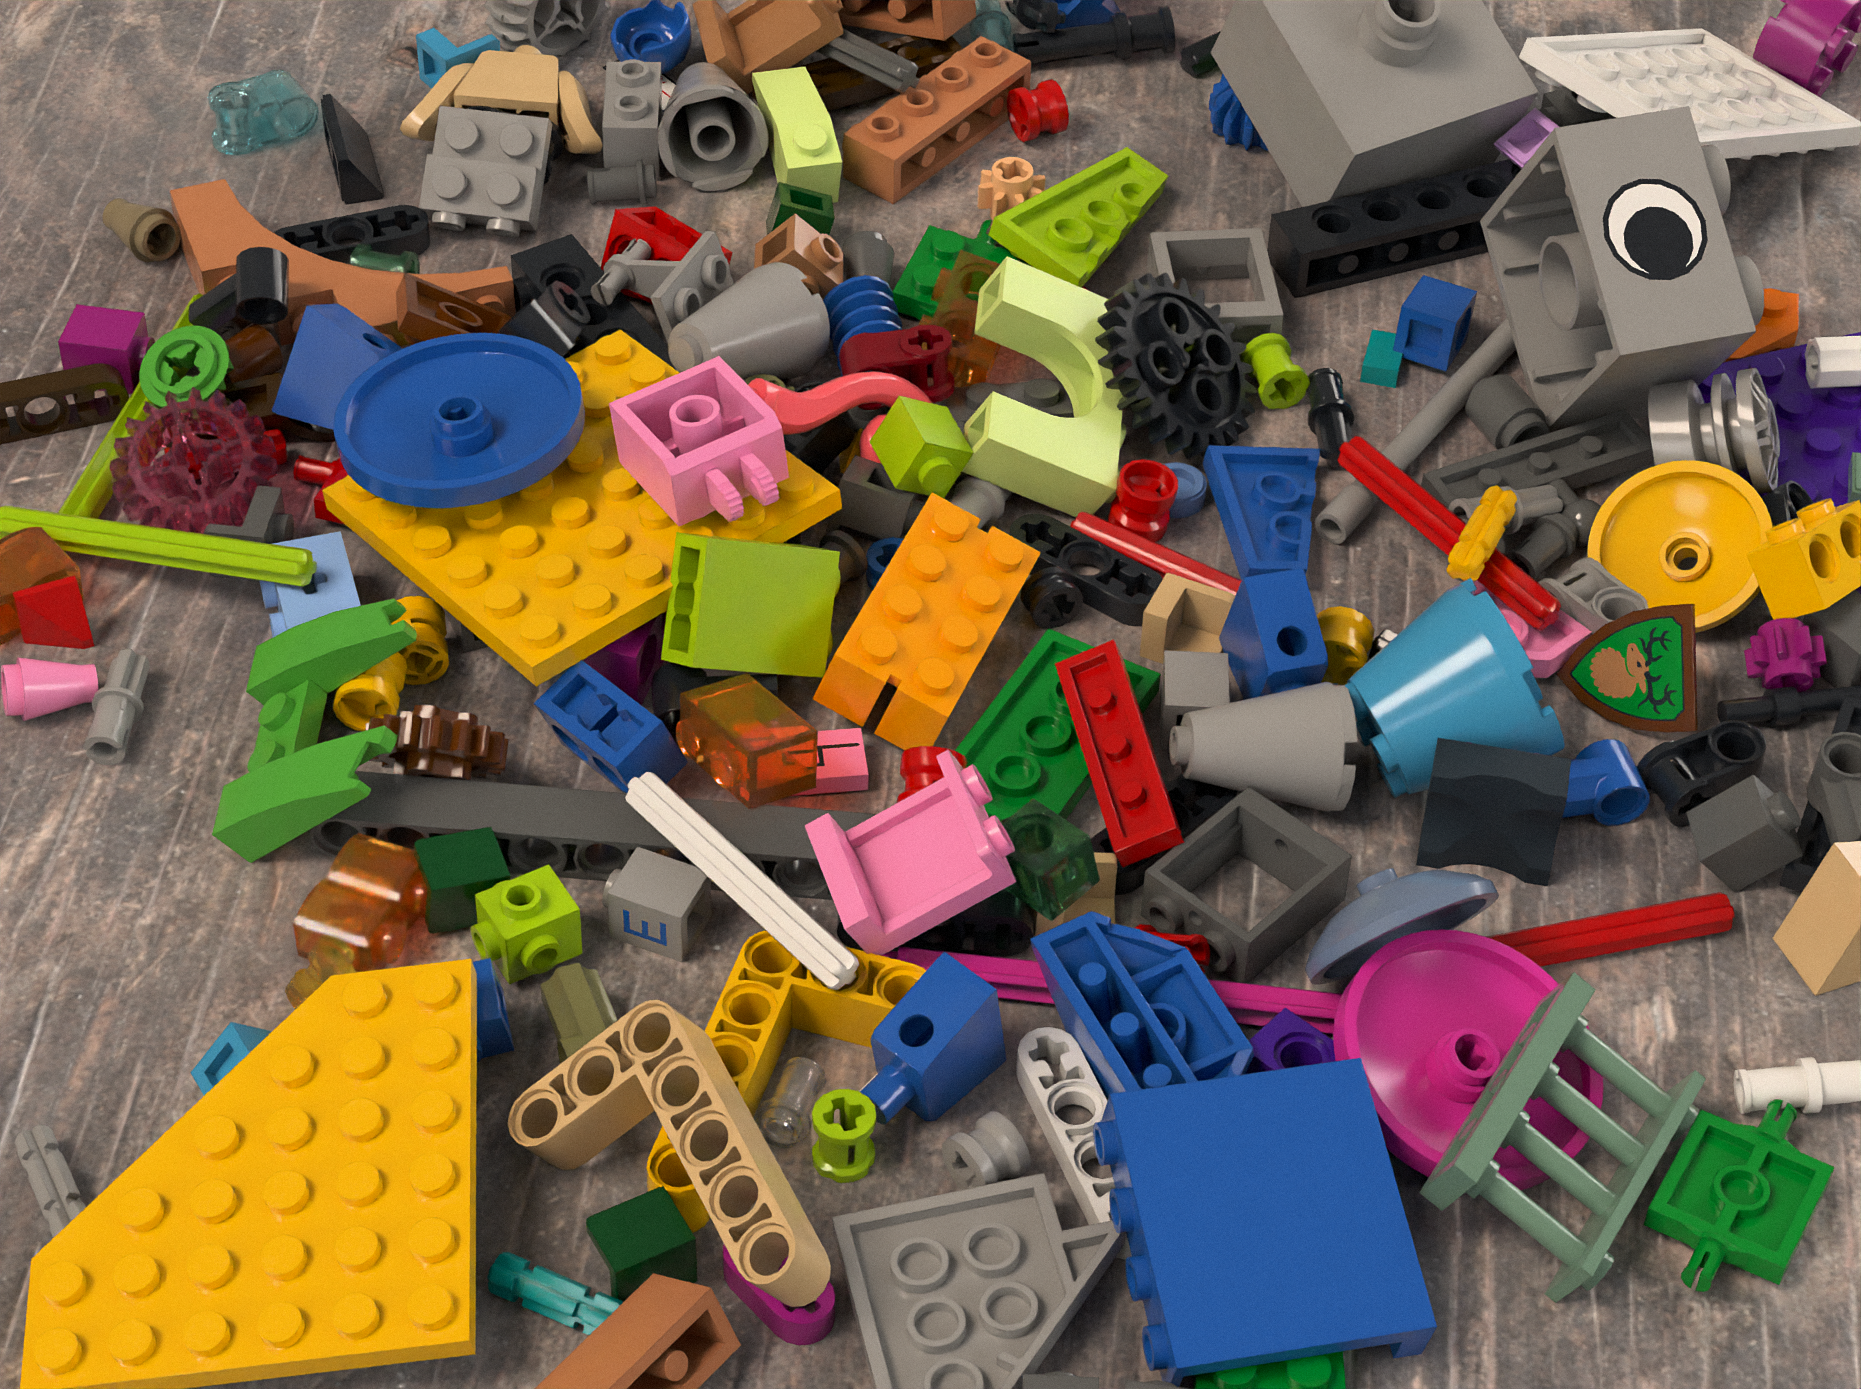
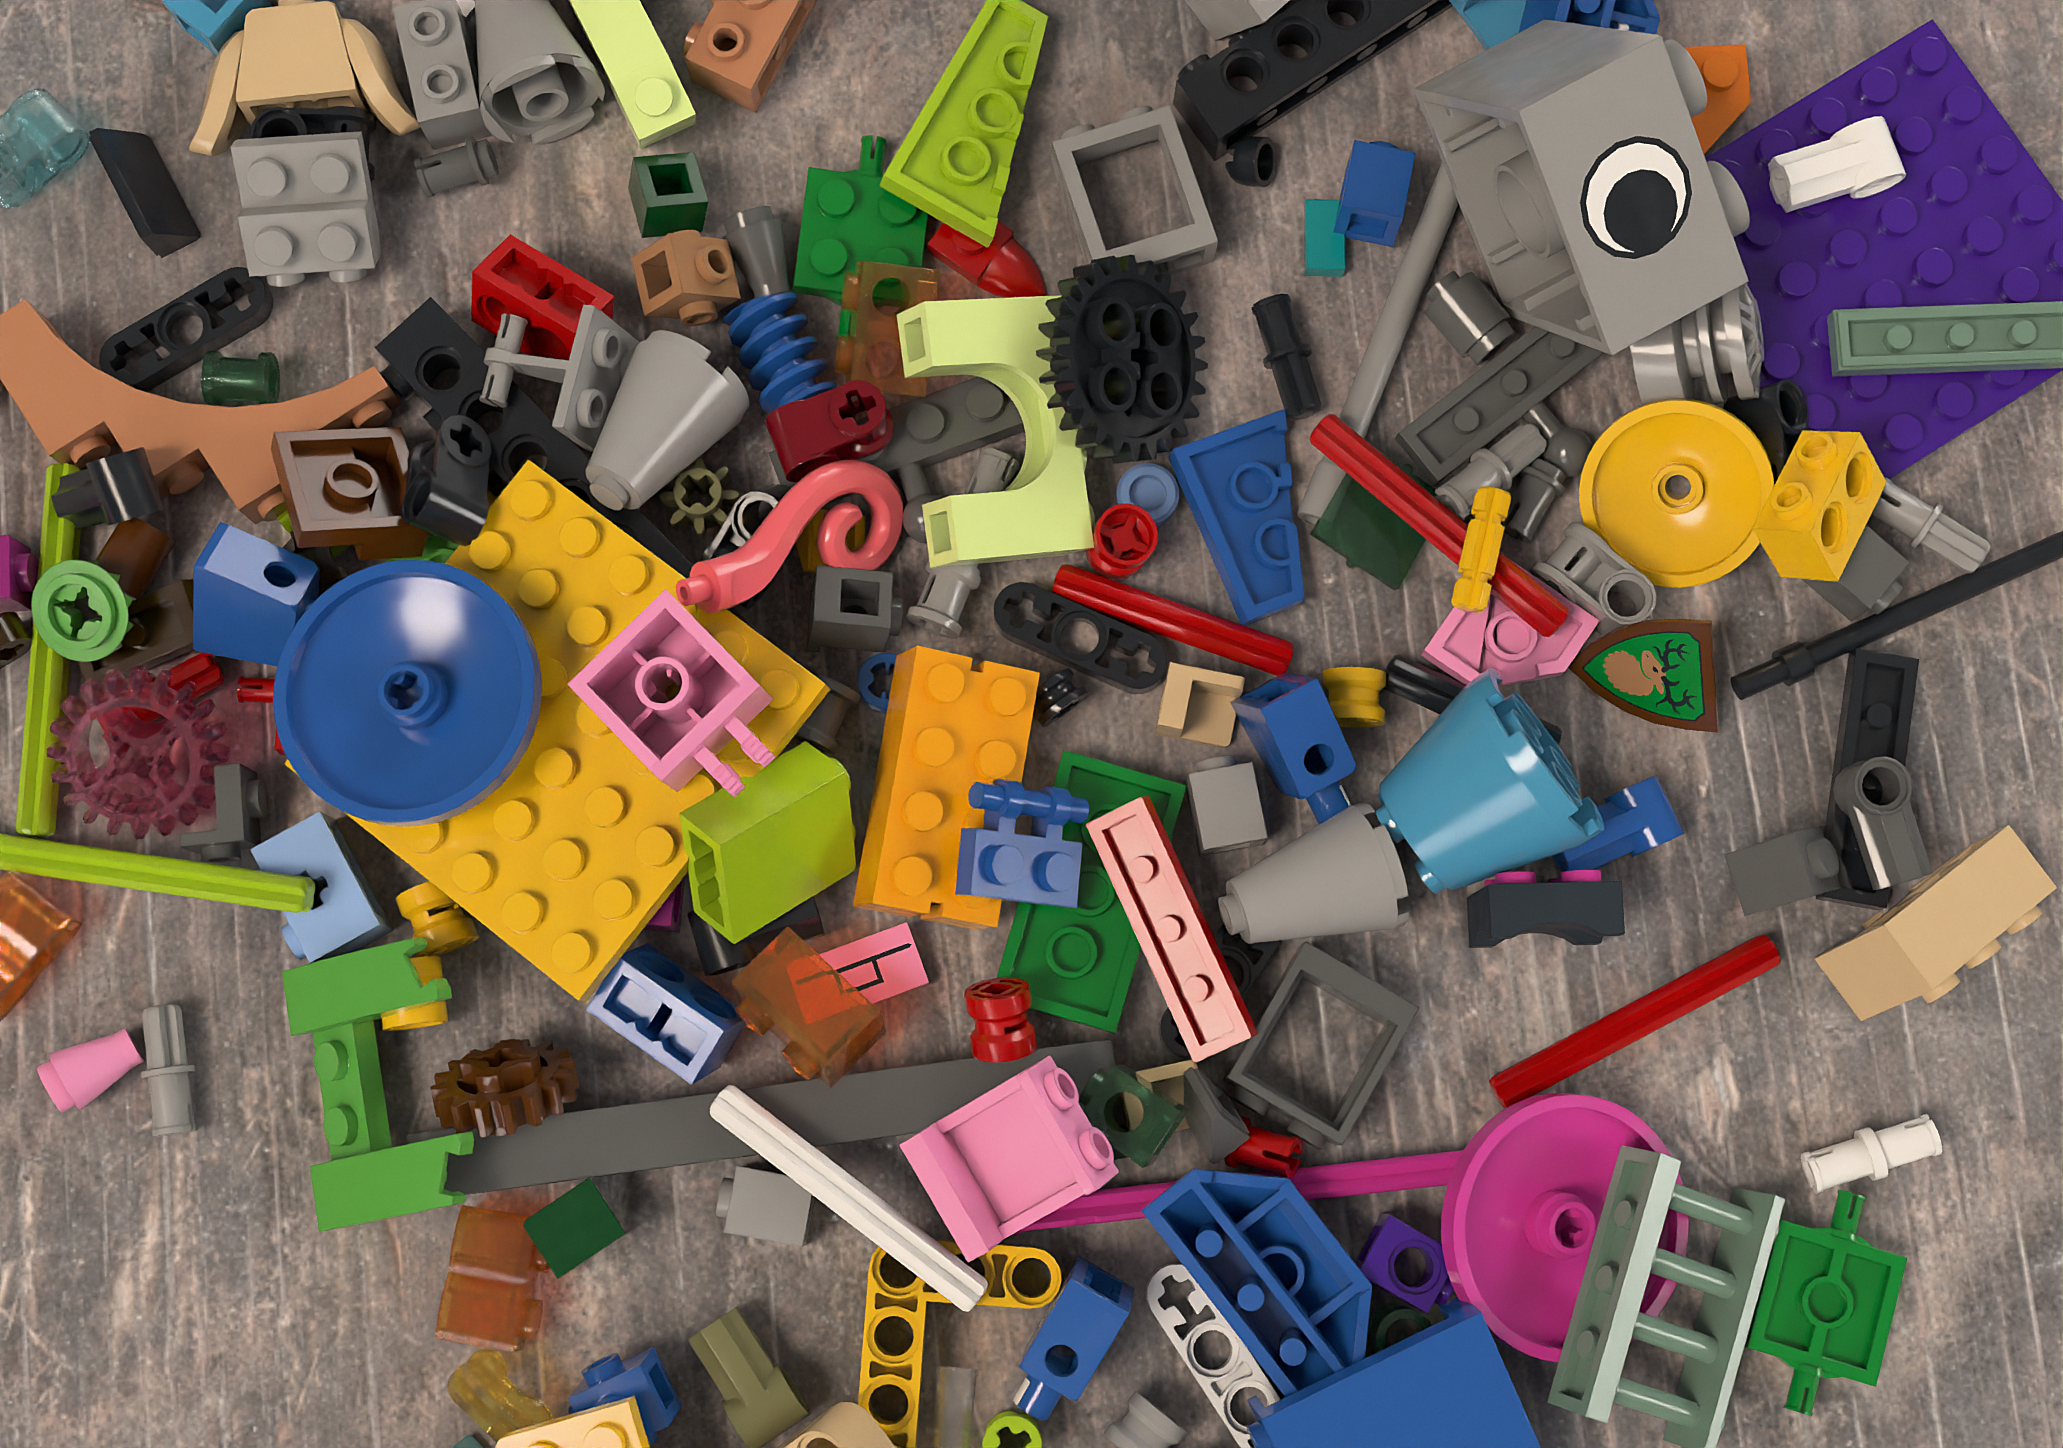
camera: 15 degrees left, 35 degrees up
red slope [13,575,94,649] -> none
lime brick [471,864,583,985] -> none
lime brick [869,396,974,499] -> none
light nougat gear [977,157,1045,220] -> none
lime bush [1240,333,1310,409] -> none
sand blue dish [1305,868,1499,985] -> none
black piece [1637,720,1766,827] -> none
magenta gear [1744,618,1827,692] -> none
none -> blue plate [955,778,1089,908]
none -> dark grey slope [1183,1067,1250,1164]
none -> black hinge [1225,136,1277,187]
none -> clear green piece [1310,450,1437,590]

